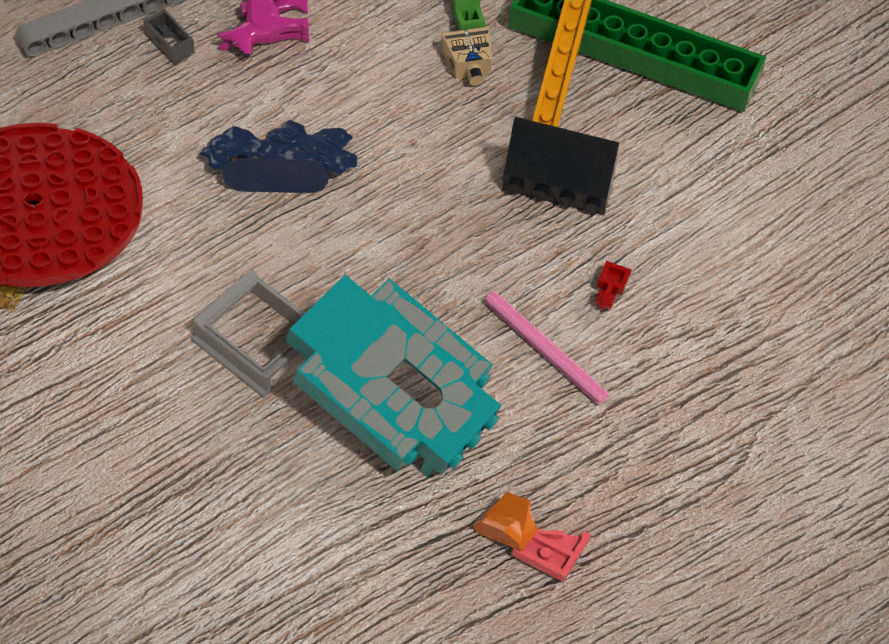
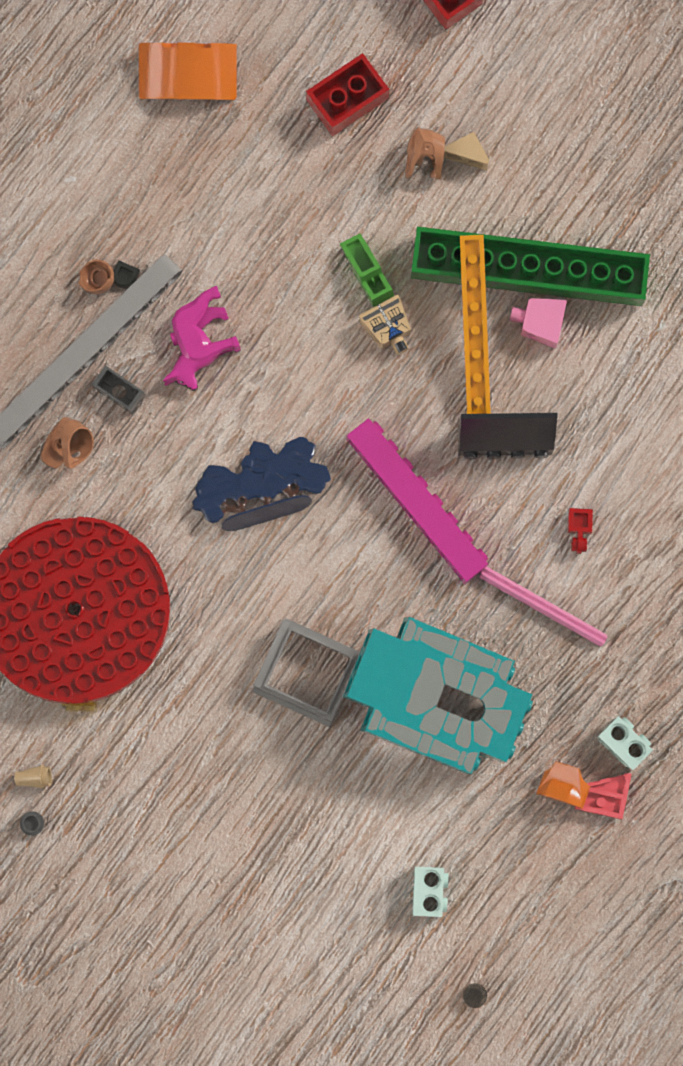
camera: 15 degrees left, 25 degrees up
none -> nougat helmet [40,417,94,469]
none -> dark pink brick [346,418,488,585]
none -> light aqua brick [412,867,448,917]
none -> bright pink torso [509,298,567,348]
none -> light aqua brick [596,716,653,772]

